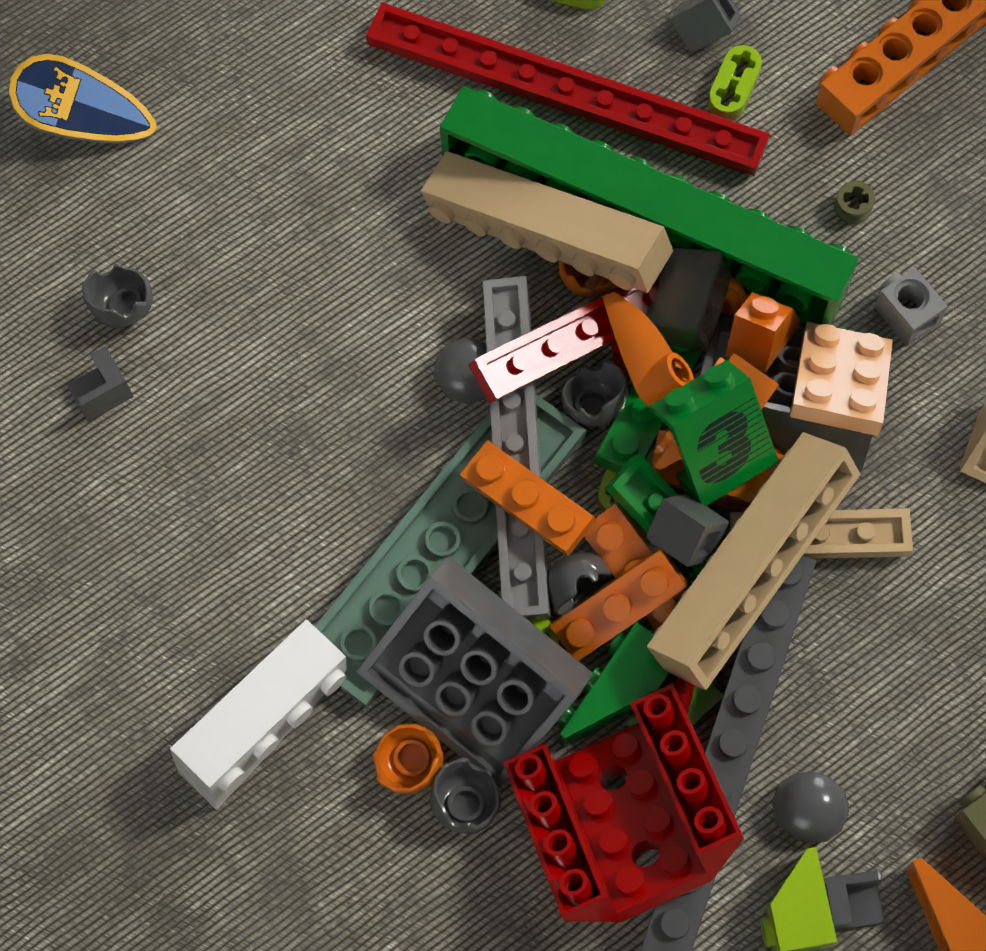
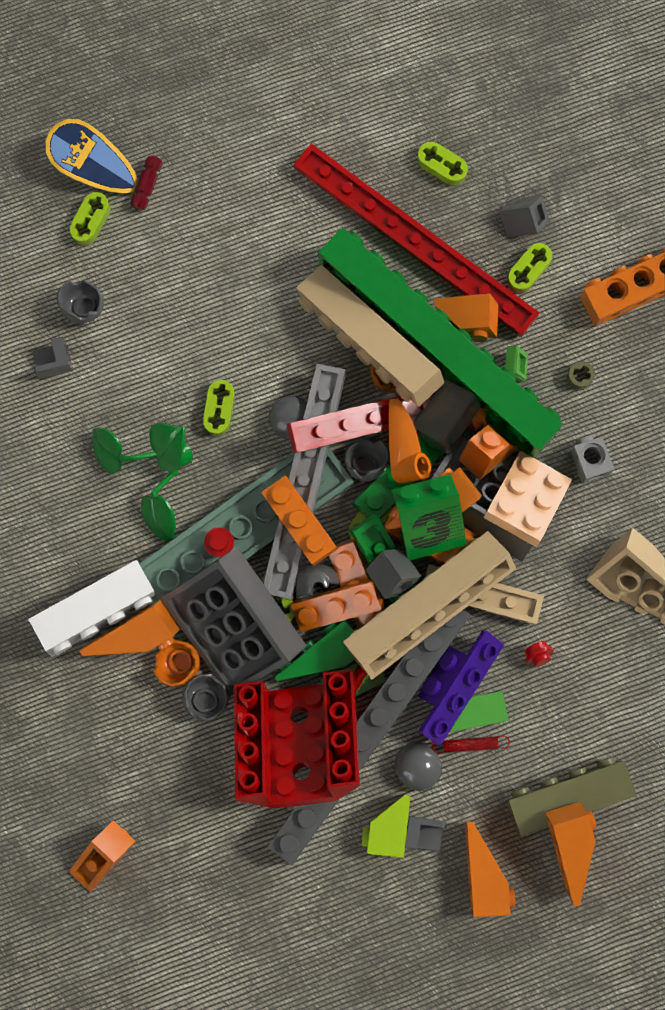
camera: 15 degrees right, 10 degrees up
none -> lime beam [70,192,111,246]
none -> orange slope [79,600,180,656]
none -> green plant [92,422,193,542]
none -> dark red axle [130,155,163,211]
none -> lime beam [203,380,235,436]
none -> red plate [204,527,234,558]
none -> dark purple bracket [417,630,504,746]
none -> red piece [432,735,510,753]
none -> orange slope [434,294,498,342]
none -> bright green tile [450,691,509,732]
none -> bright green tile [505,346,528,382]
none -> red plate [524,641,554,667]

